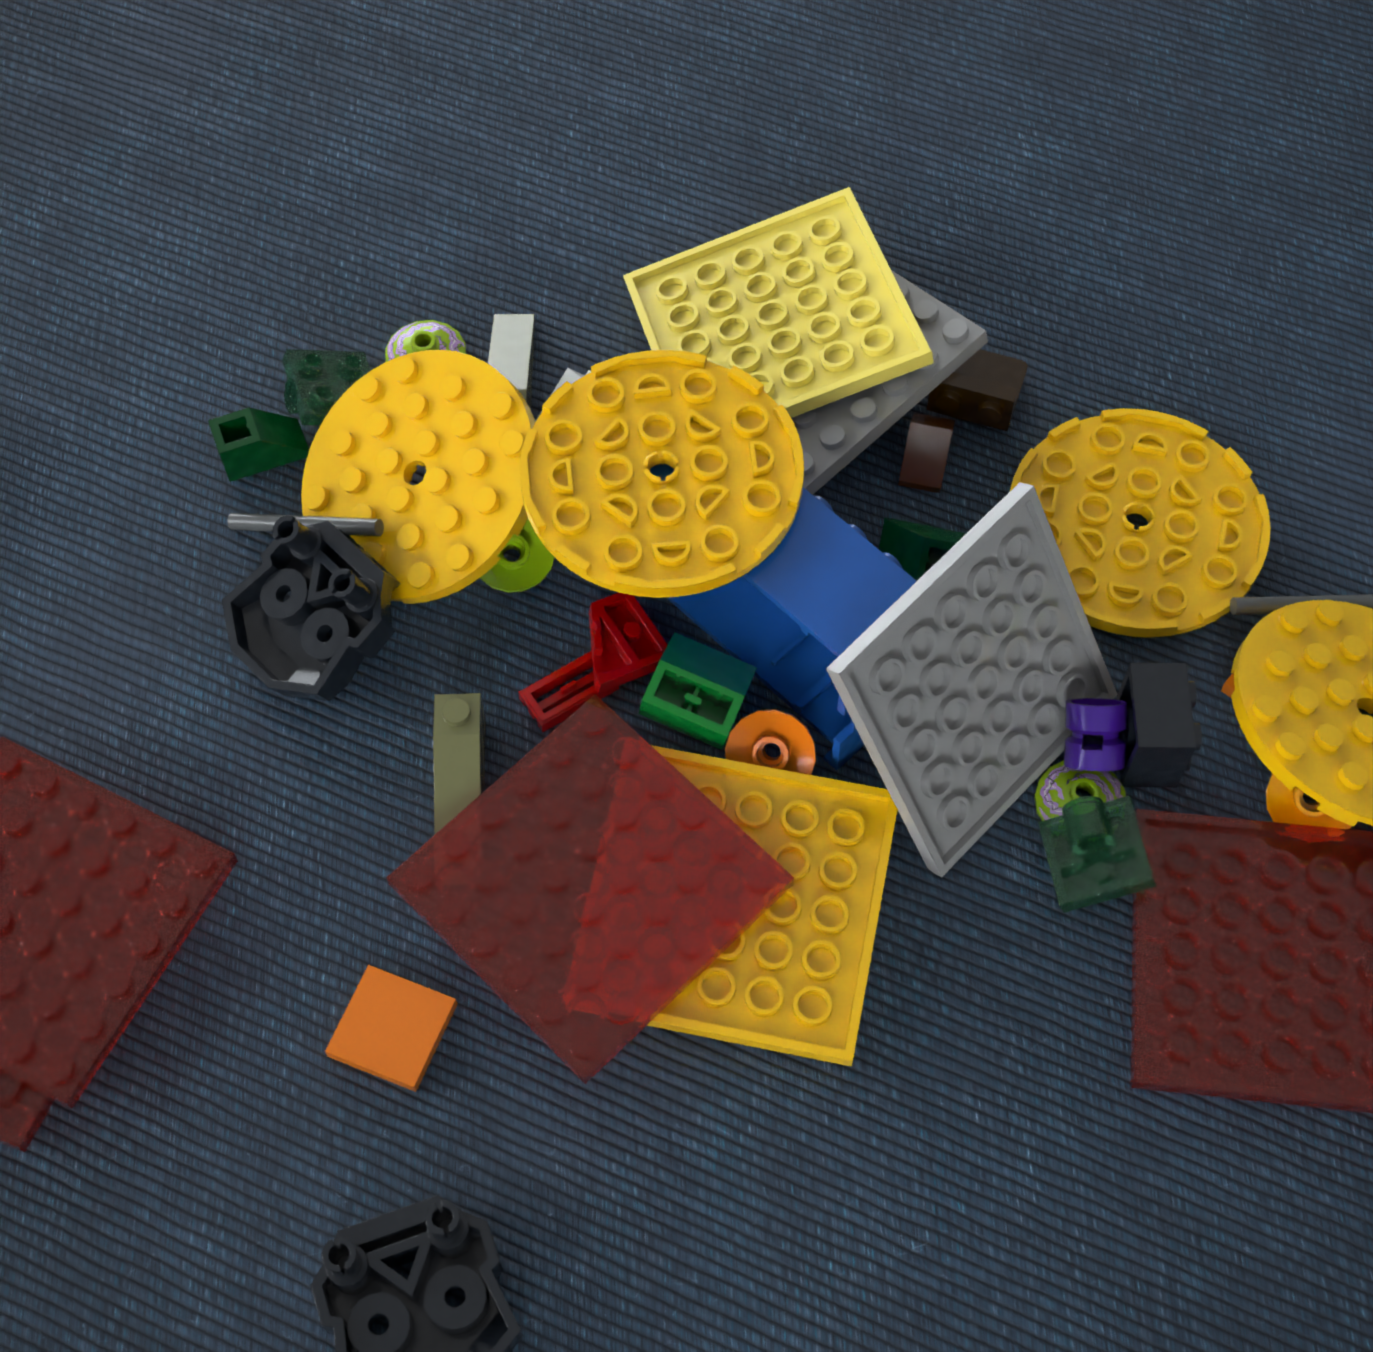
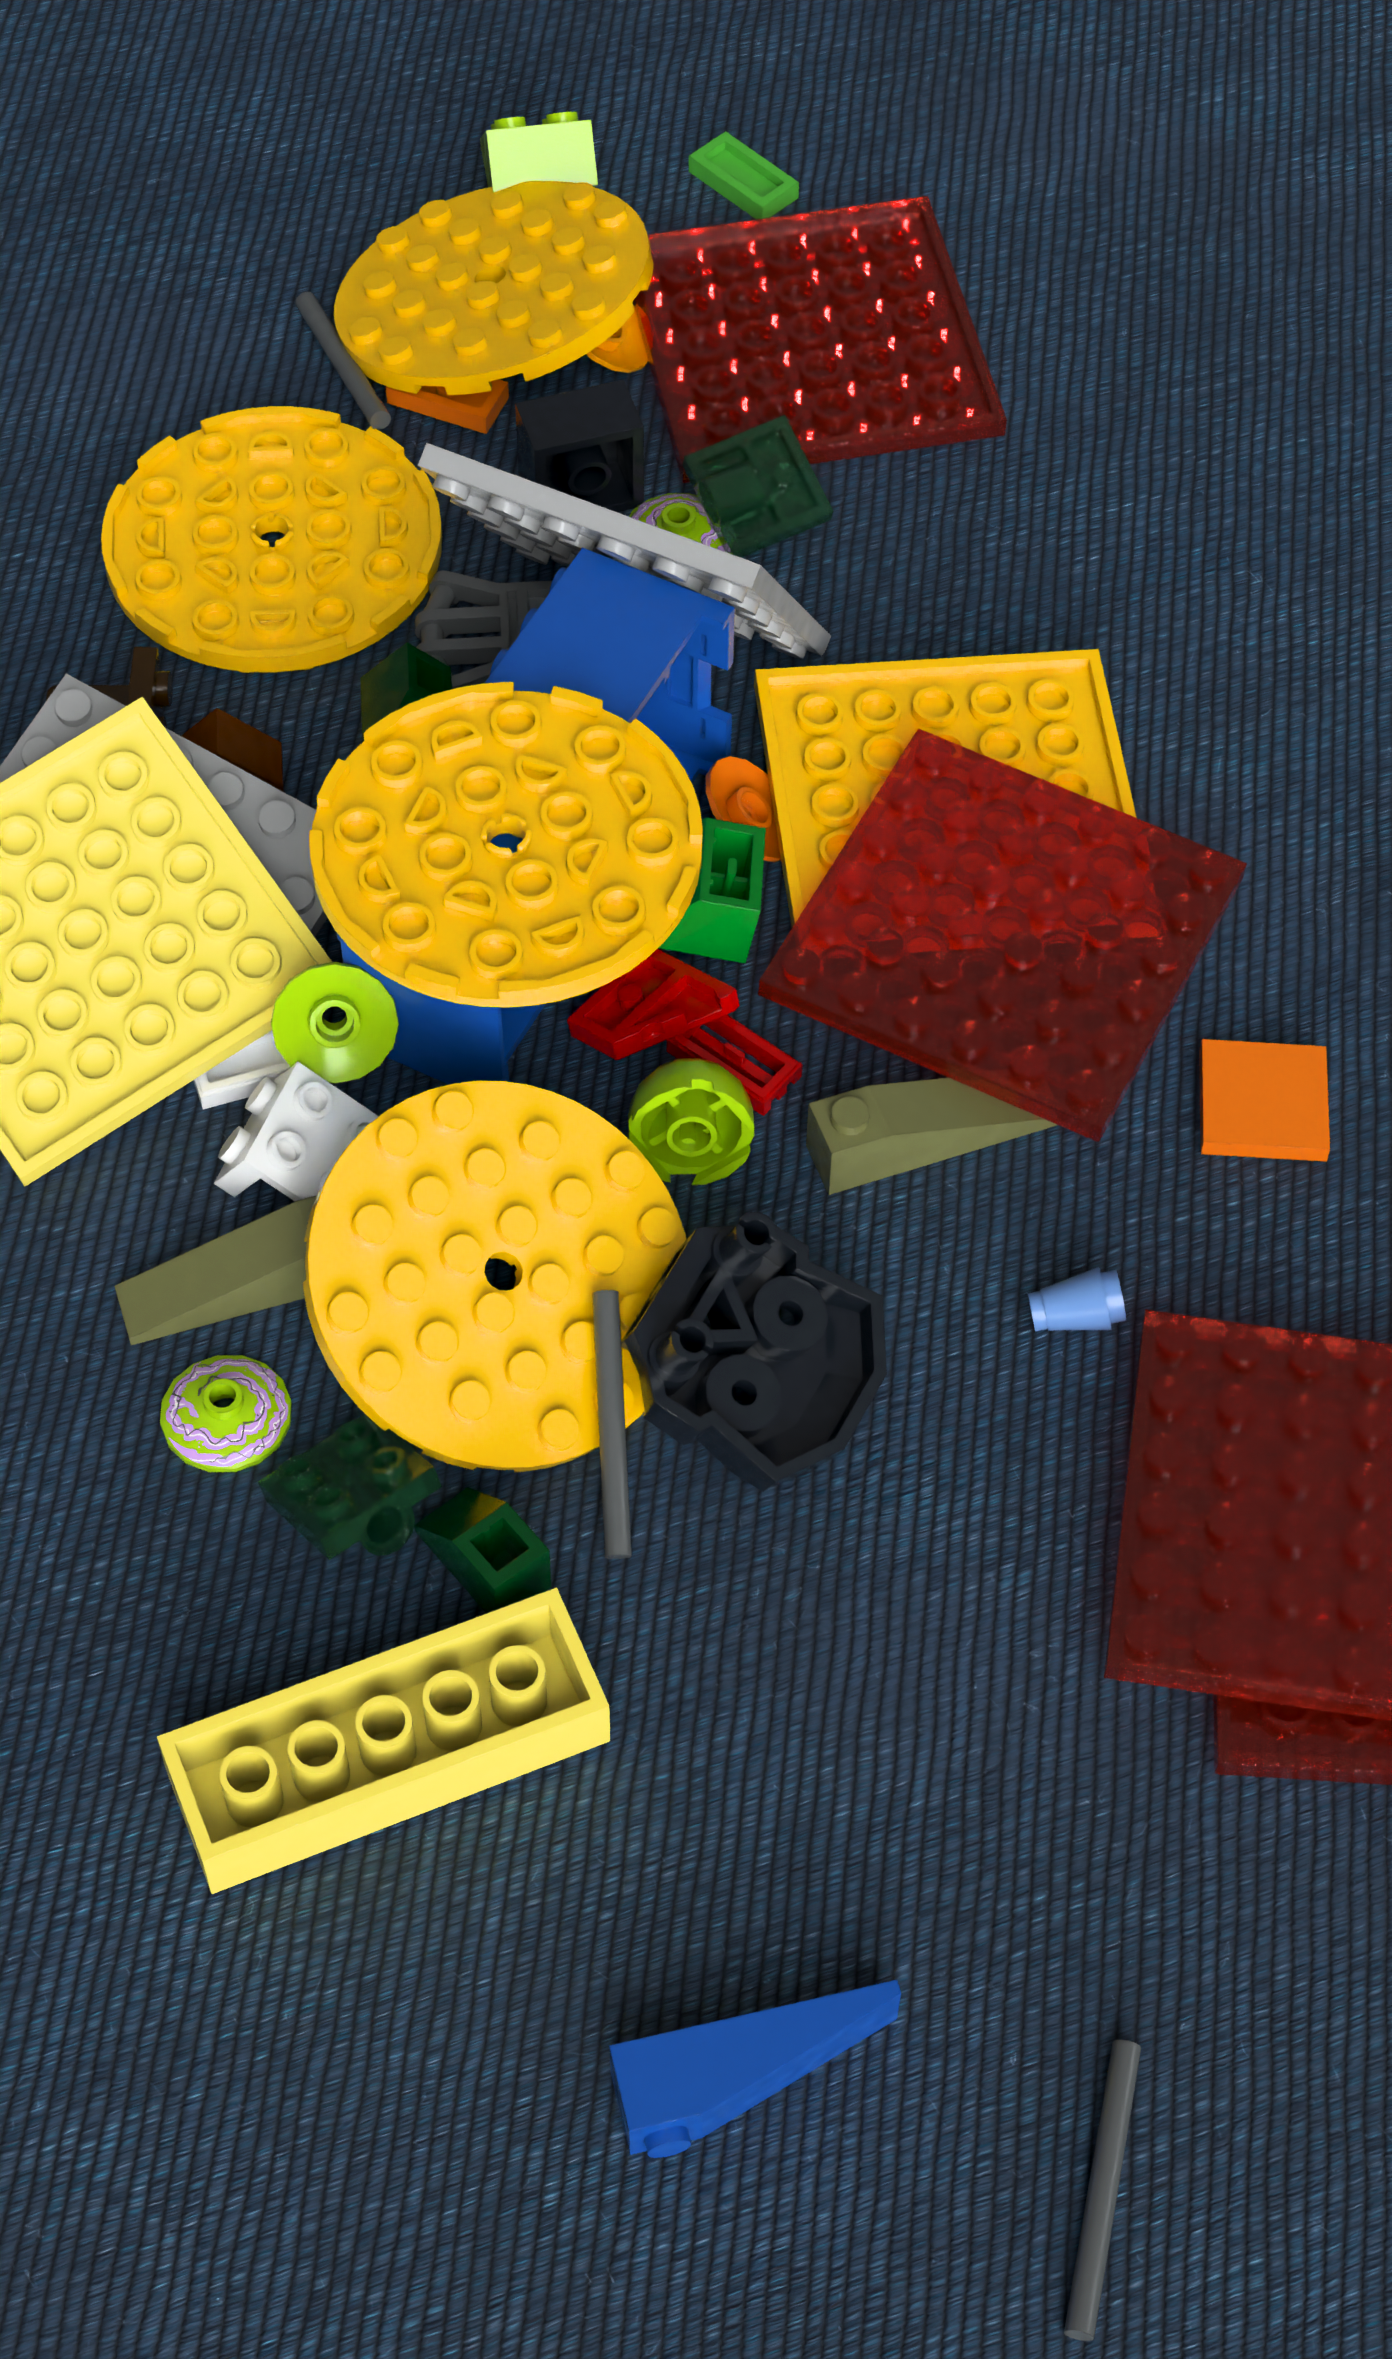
camera: 110 degrees left, 5 degrees down
dark purple wheel [1064,698,1127,771] -> none
none -> light yellow brick [157,1587,610,1894]
none -> lime cylinder [628,1058,754,1185]
none -> medium blue cone [1027,1266,1126,1332]

